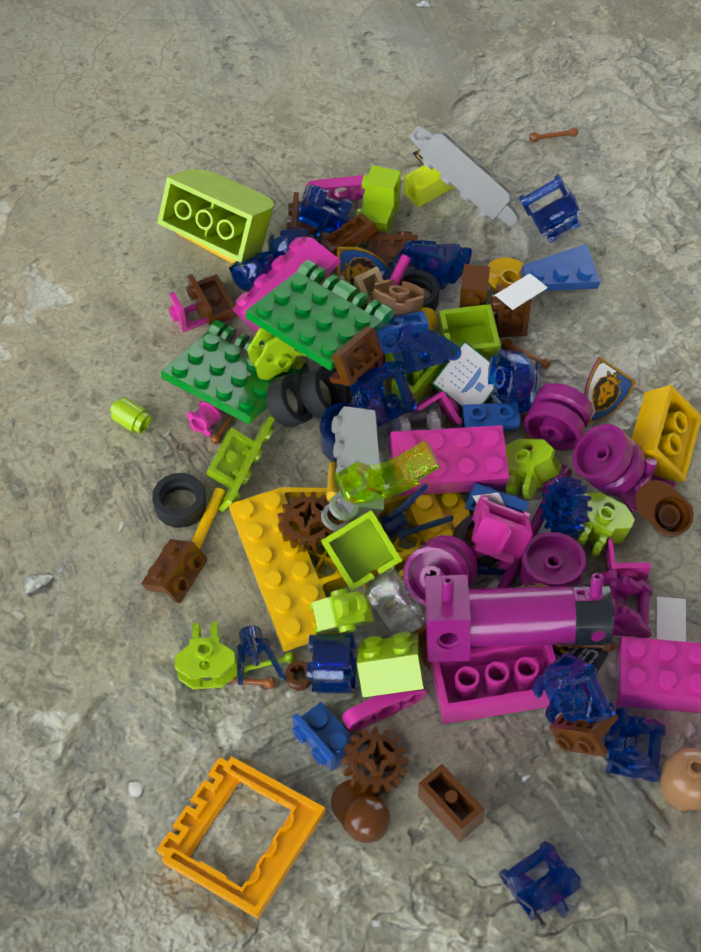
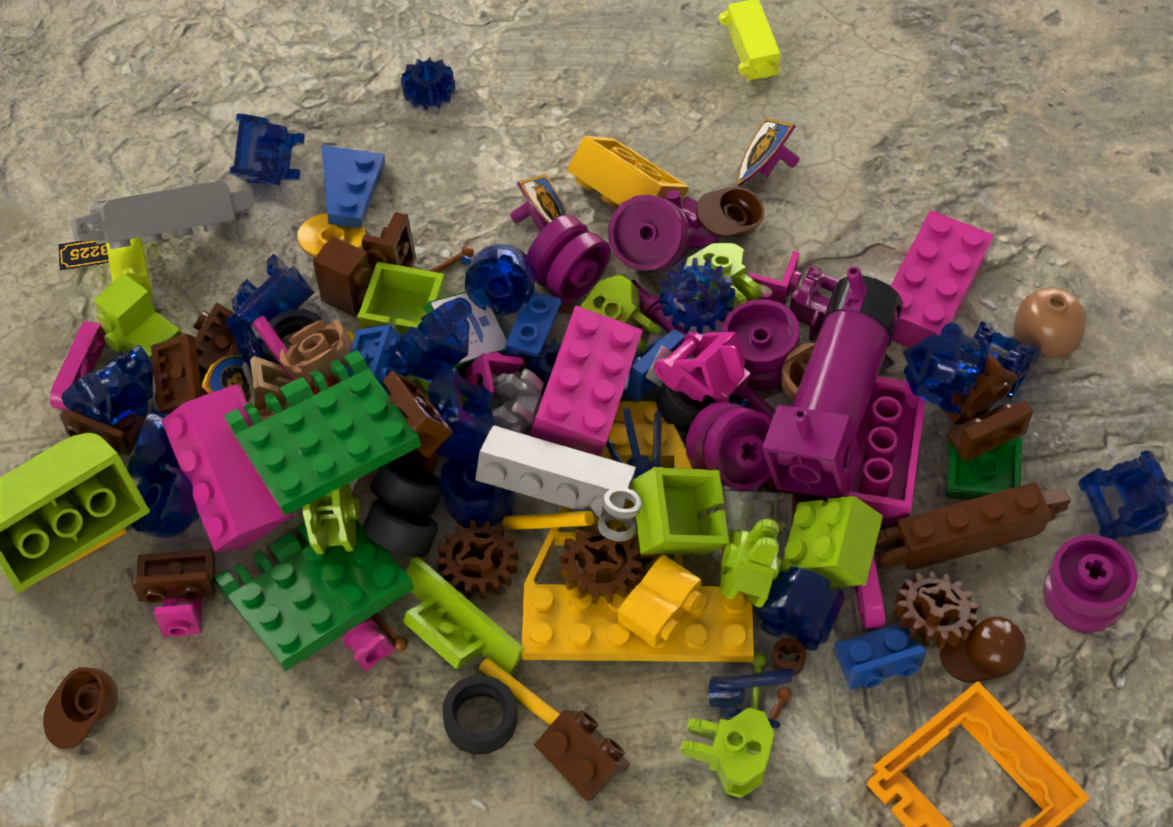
camera: 70 degrees left, 0 degrees up
lime brick [110,397,152,434] -> none
clear neon green arch [333,440,441,504] -> none
reddish brown brick [418,764,485,842] -> none
white sticker [495,274,548,310] -> none
dark orange hinge [529,127,578,143] -> none
white sticker [657,597,686,642] -> none
none -> reddish brown cap [43,667,118,749]
none -> clear blue gear [401,57,456,112]
none -> reddish brown gear [437,520,519,599]
none -> yellow brick [618,554,703,648]
none -> reddish brown hinge [875,482,1071,570]
none -> green tile [945,437,1022,500]
none -> reddish brown bracket [946,400,1034,463]
none -> magenta wheel [1043,534,1138,633]

